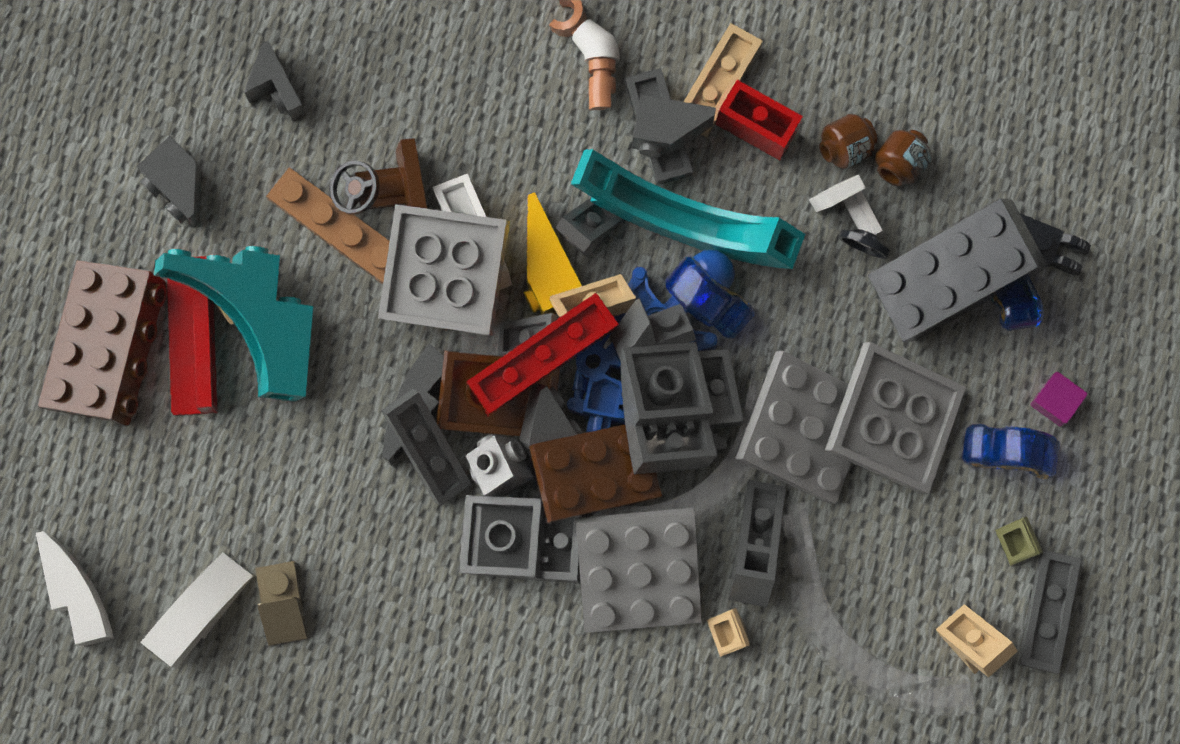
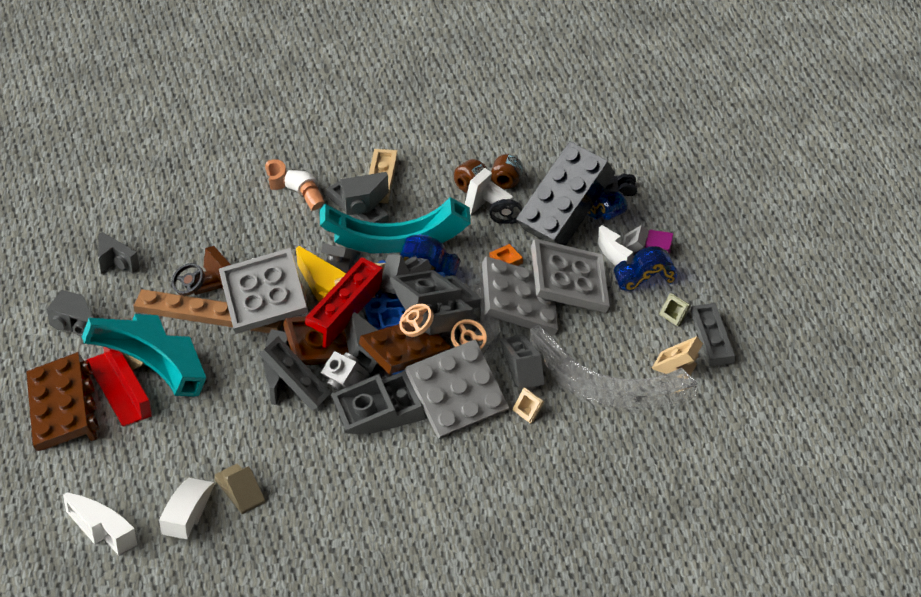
camera: 20 degrees left, 35 degrees down
red brick [715,79,803,161] -> none
none -> light nougat piece [400,304,434,337]
none -> light nougat piece [451,319,487,350]
none -> orange tile [489,244,523,266]
none -> white slope [598,225,633,271]
none -> light grey plate [622,225,648,253]

